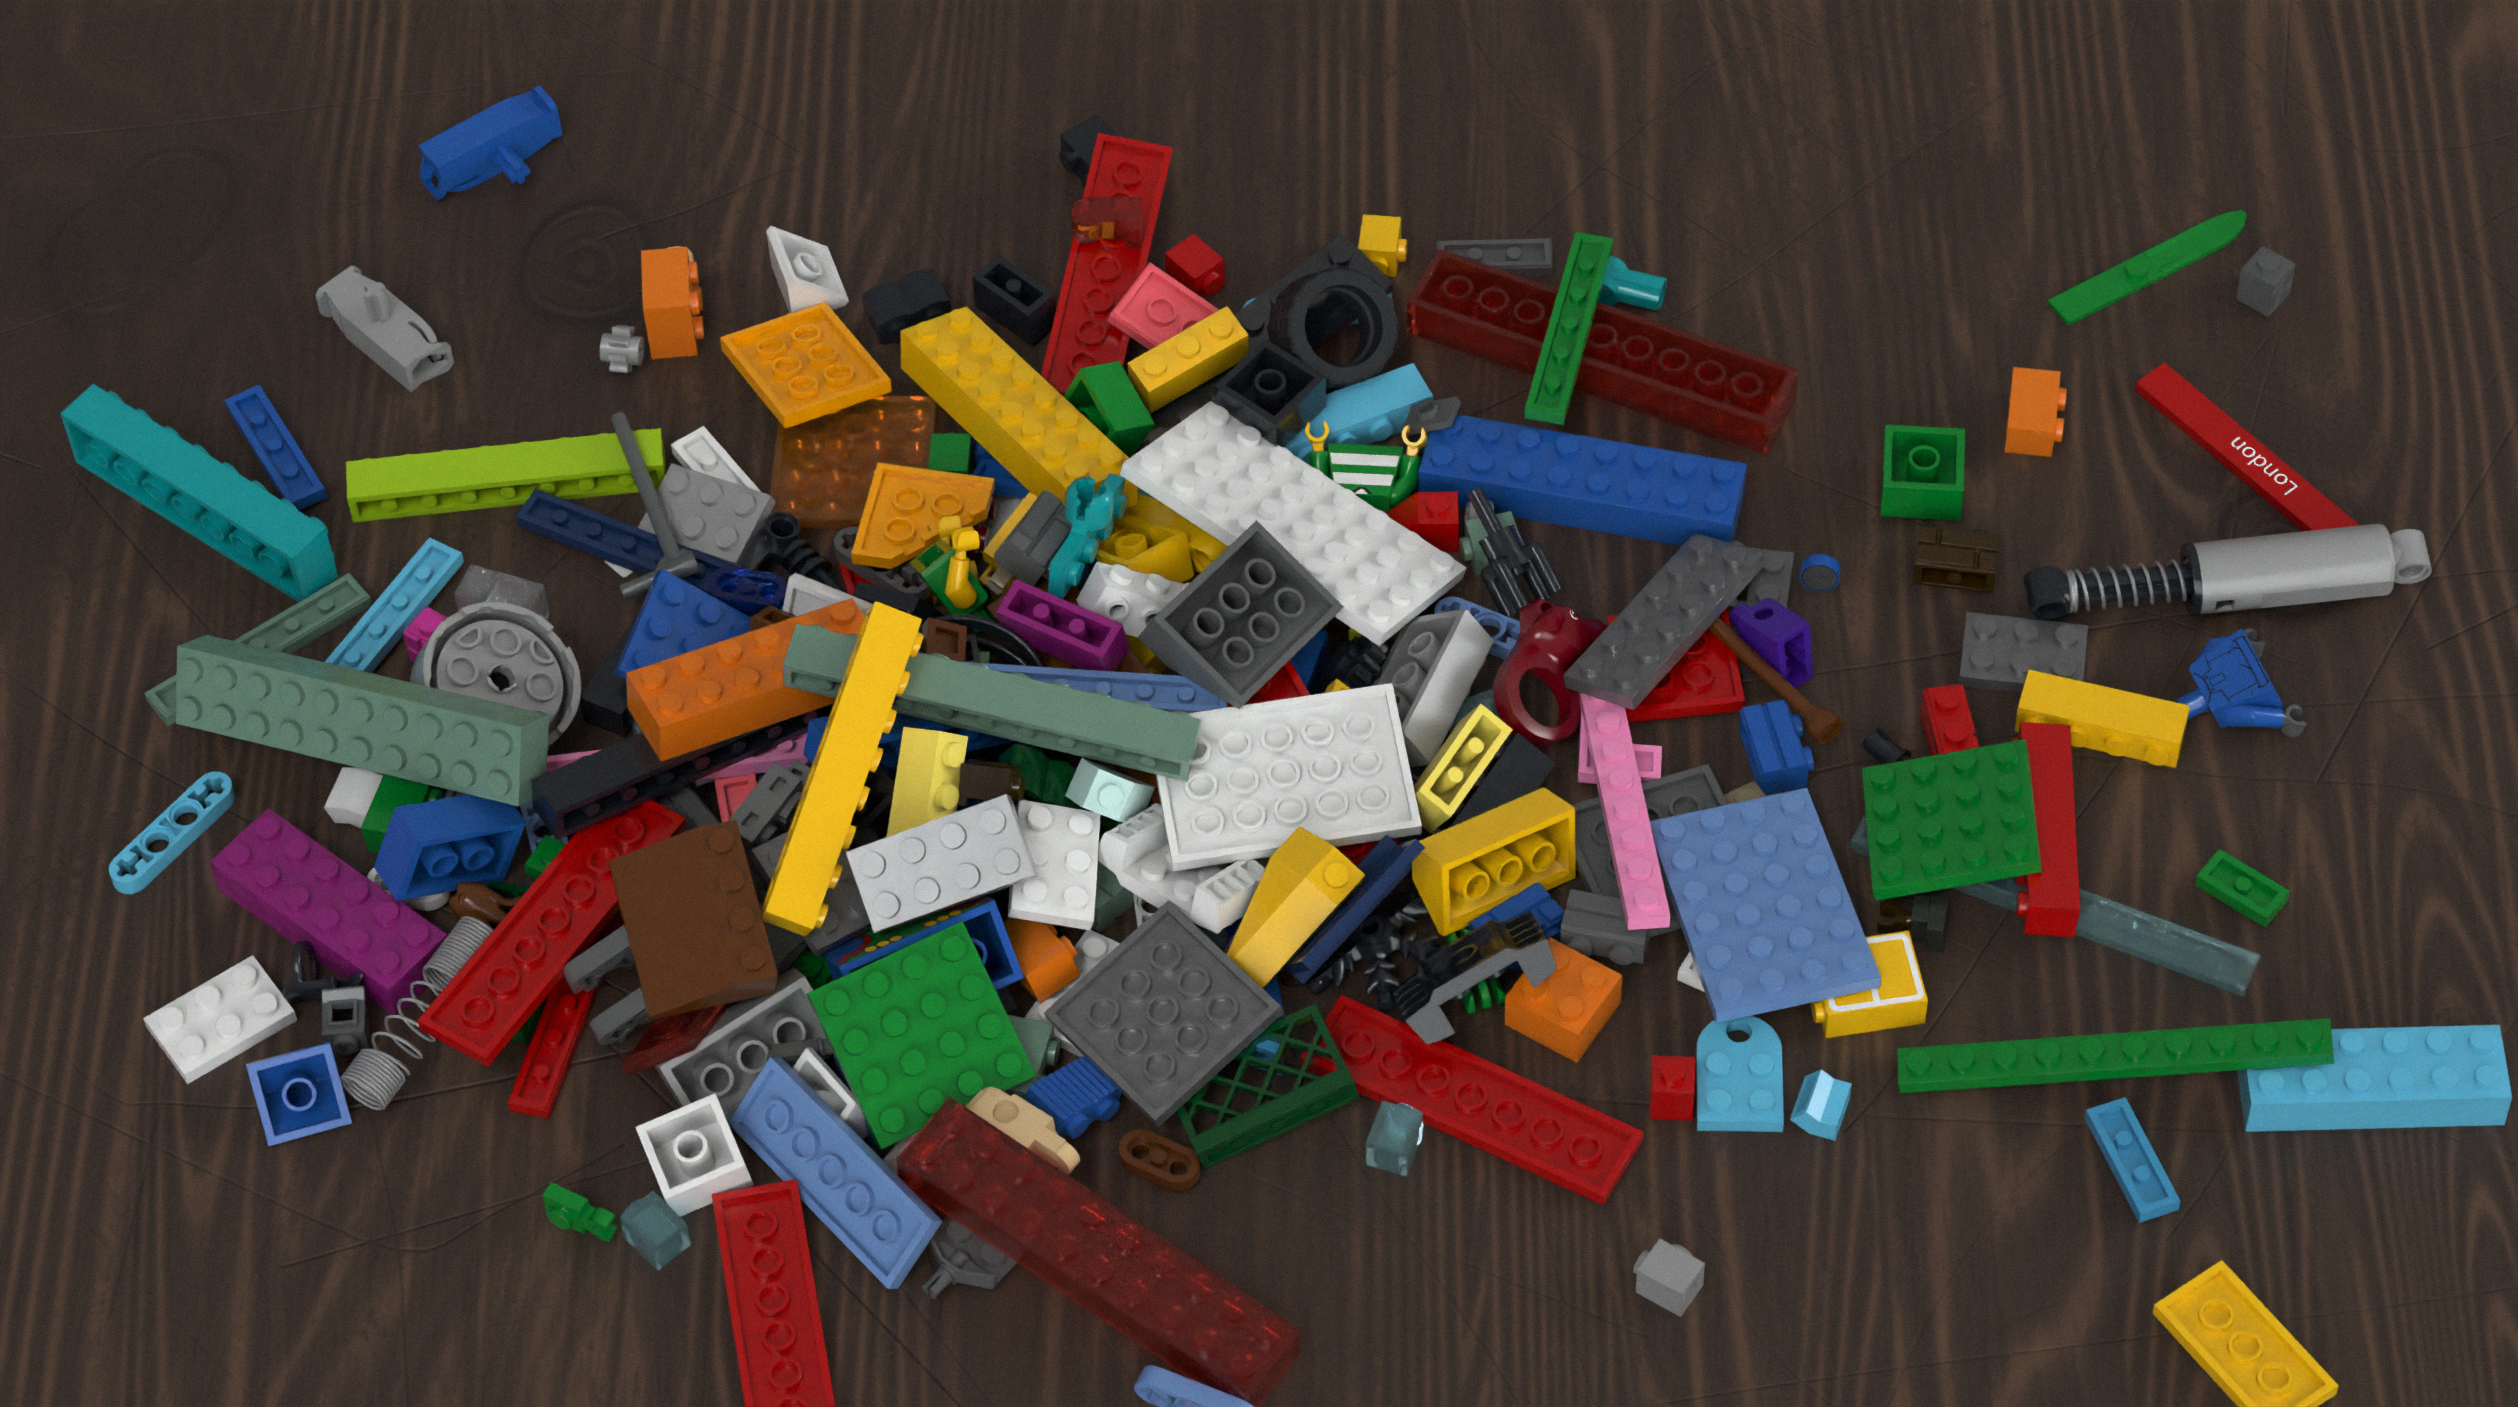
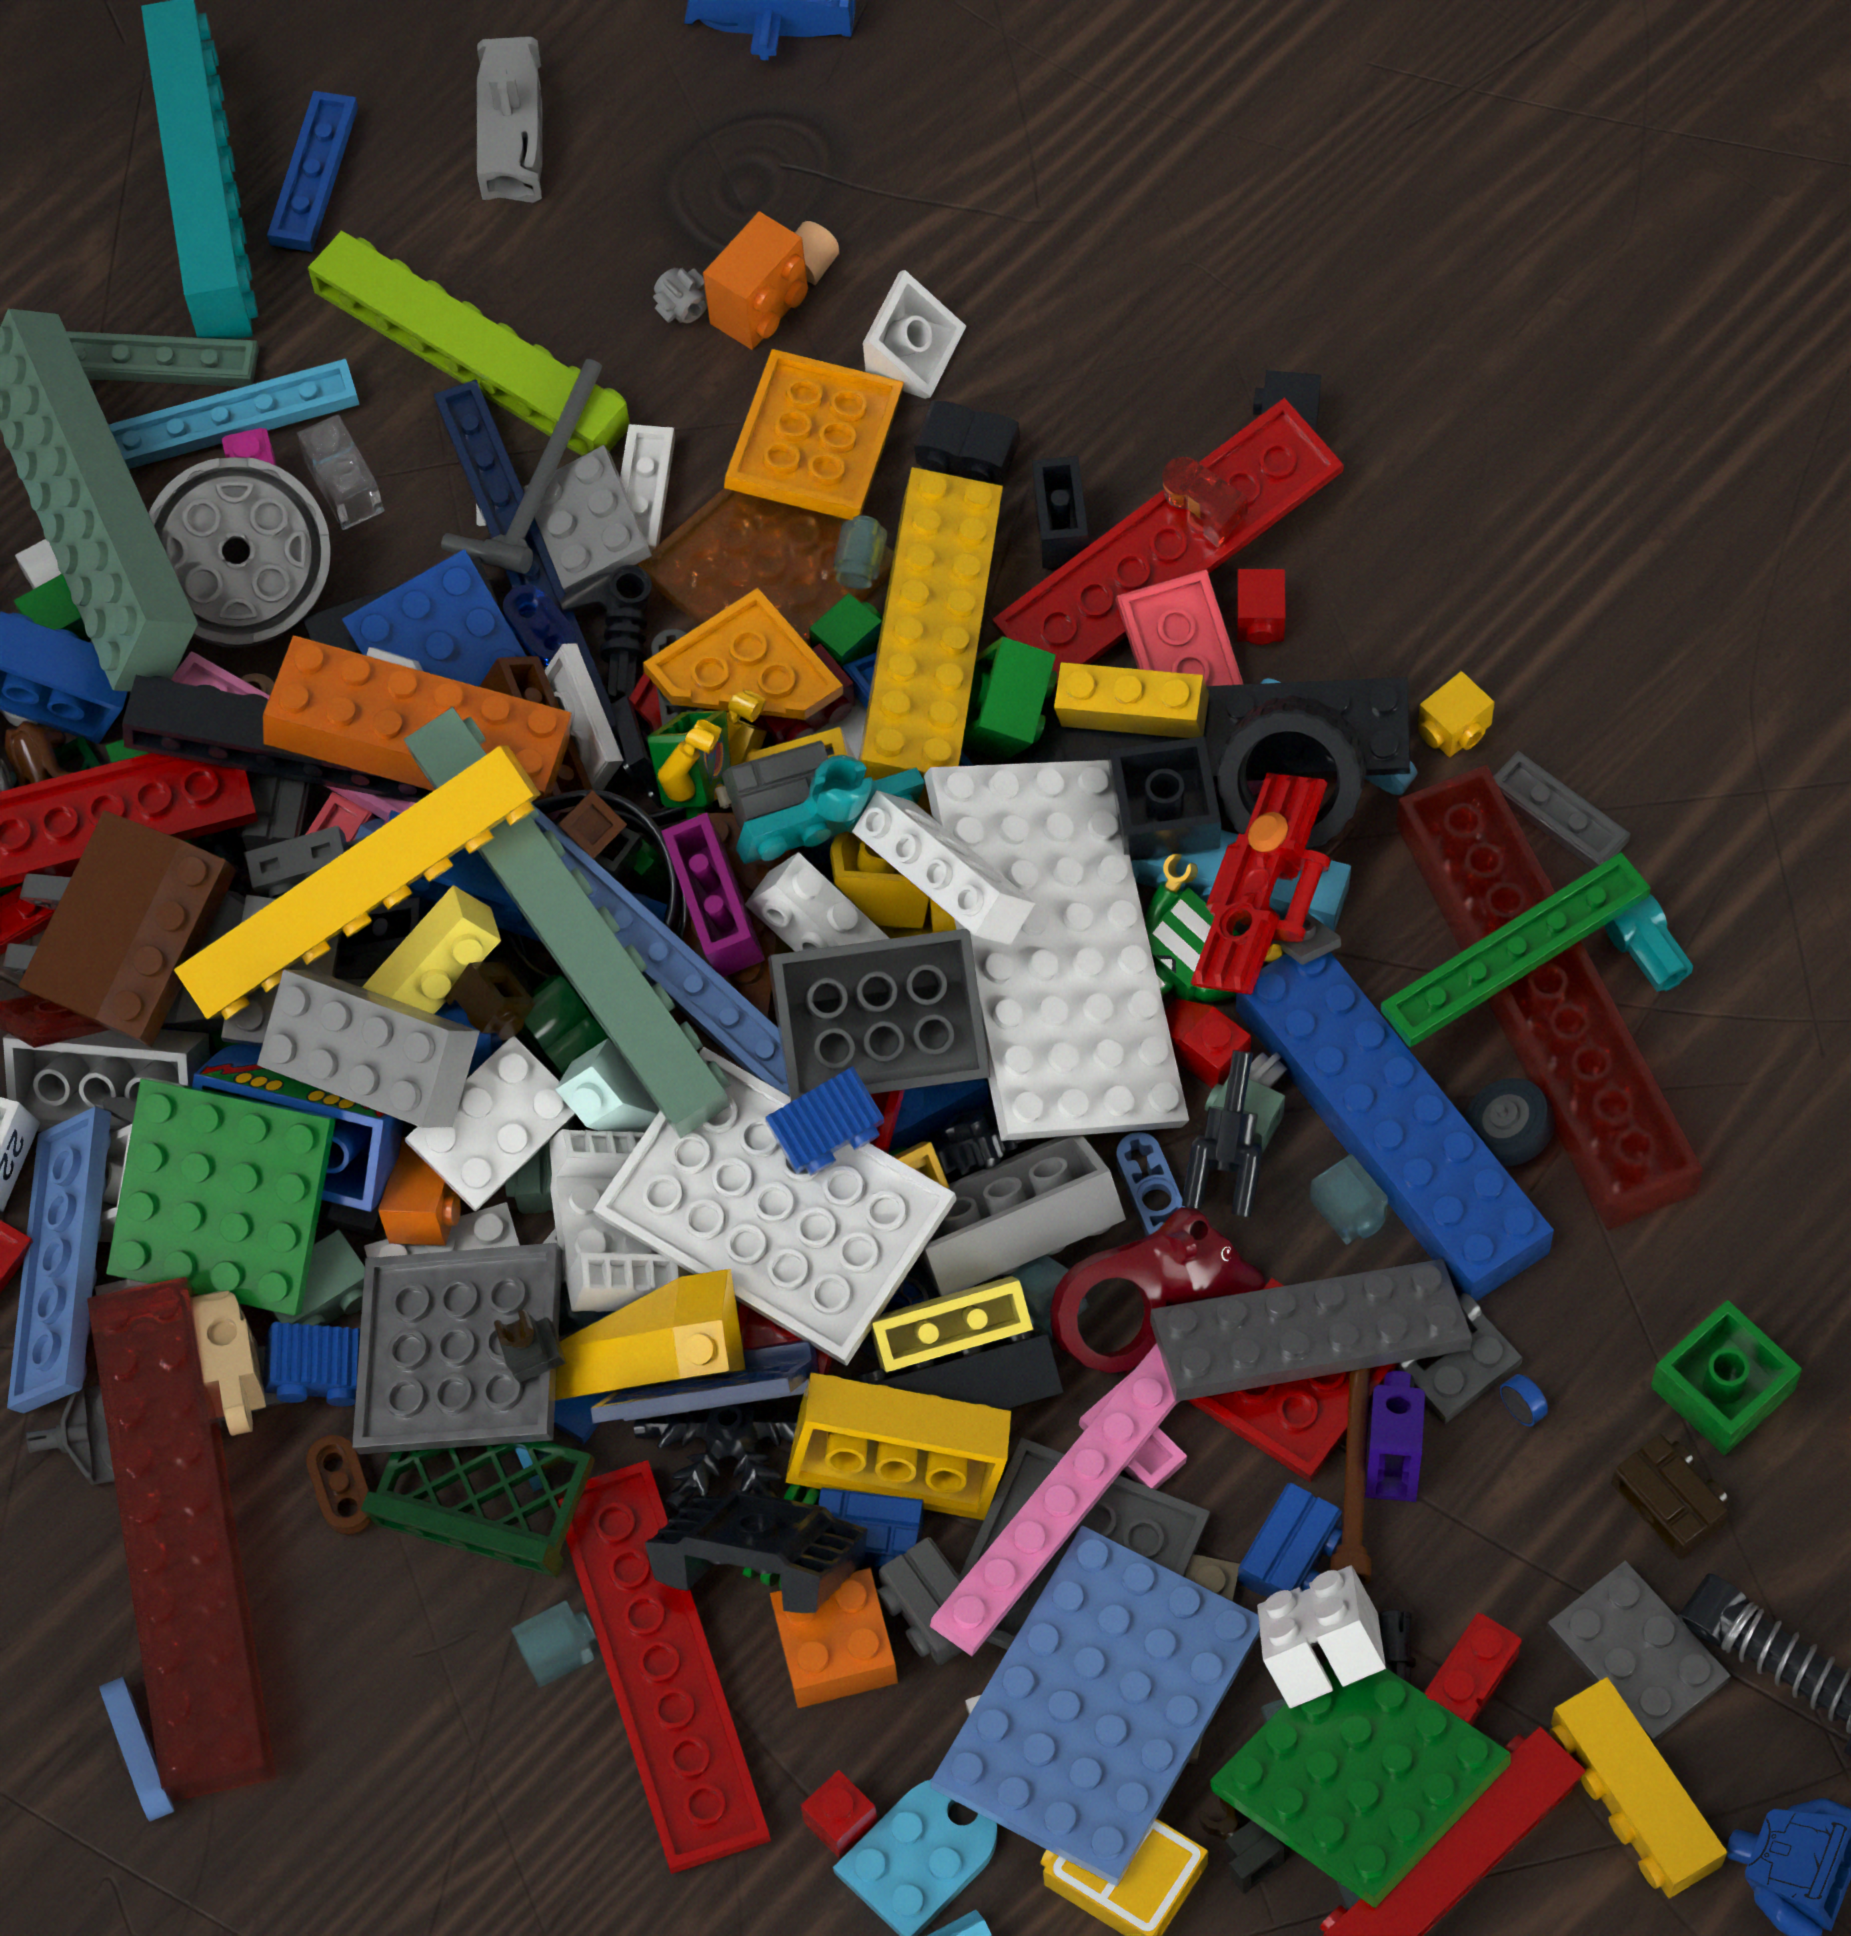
camera: 45 degrees right, 10 degrees up
none -> pearl dark grey piece [494,1310,566,1383]
none -> blue brick [765,1066,884,1176]
none -> clear light blue brick [833,516,887,589]
none -> white brick [852,790,1036,945]
none -> red piece [1190,773,1331,995]
none -> white piece [1257,1565,1386,1708]
none -> clear light blue brick [1310,1154,1388,1245]
none -> black wheel [1465,1078,1555,1166]

